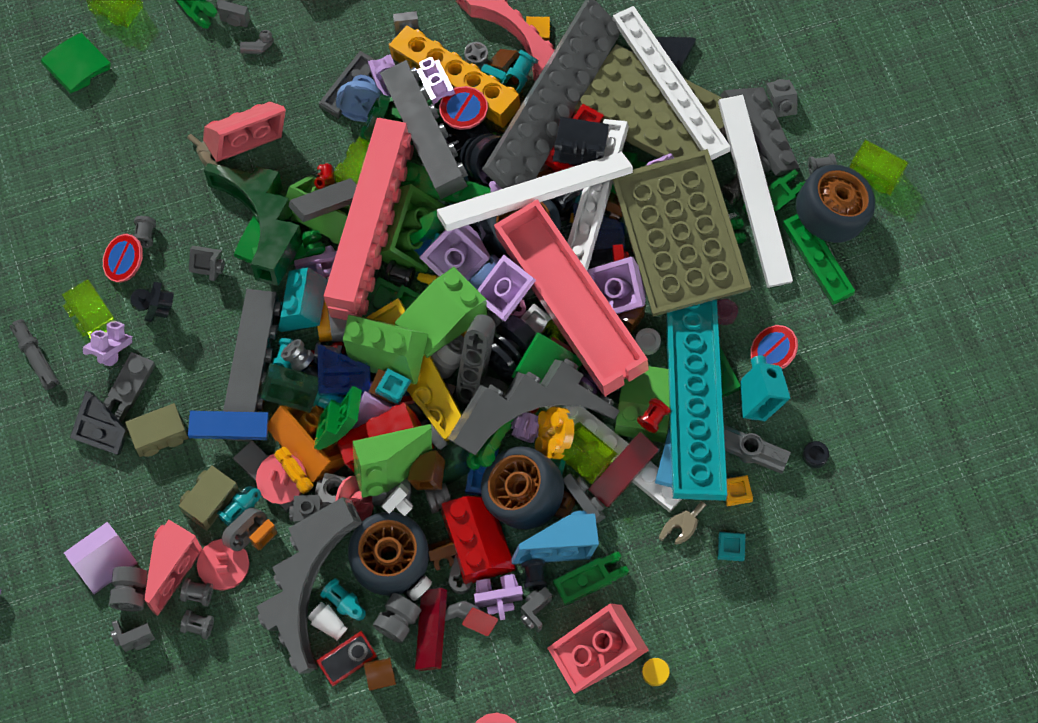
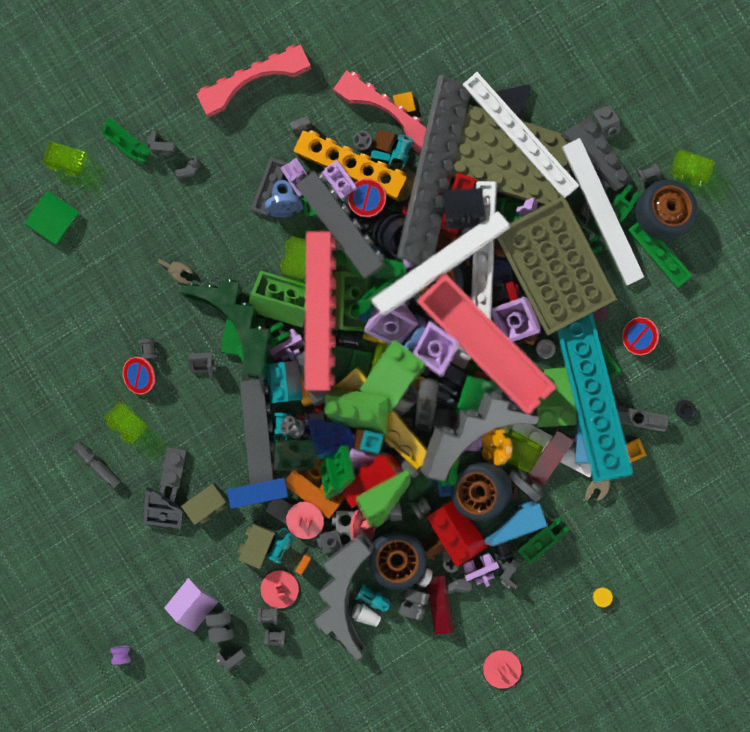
camera: 15 degrees left, 20 degrees up
lavender hips [83,321,132,366] -> none
black hips [130,282,174,322] -> none
coral slope [145,520,203,616] -> none
coral slope [203,102,286,162] -> none
dark grey beam [222,507,267,551] -> none
light orange axle [274,447,313,494] -> none
dark grey tile [289,178,357,222] -> none
red arm [314,163,335,189] -> none
slope [316,631,377,687] -> none
dark green tile [360,94,390,142] -> none
reddish brown brick [364,657,396,691] -> none
white tile [382,483,413,516] -> none
reddish brown brick [408,450,445,490] -> none
red sticker [462,607,498,636] -> none
coral slope [548,603,649,694] -> none
red bush [637,398,670,433] -> none
teal tile [717,532,745,561] -> none
teal torso [741,356,790,421] -> none

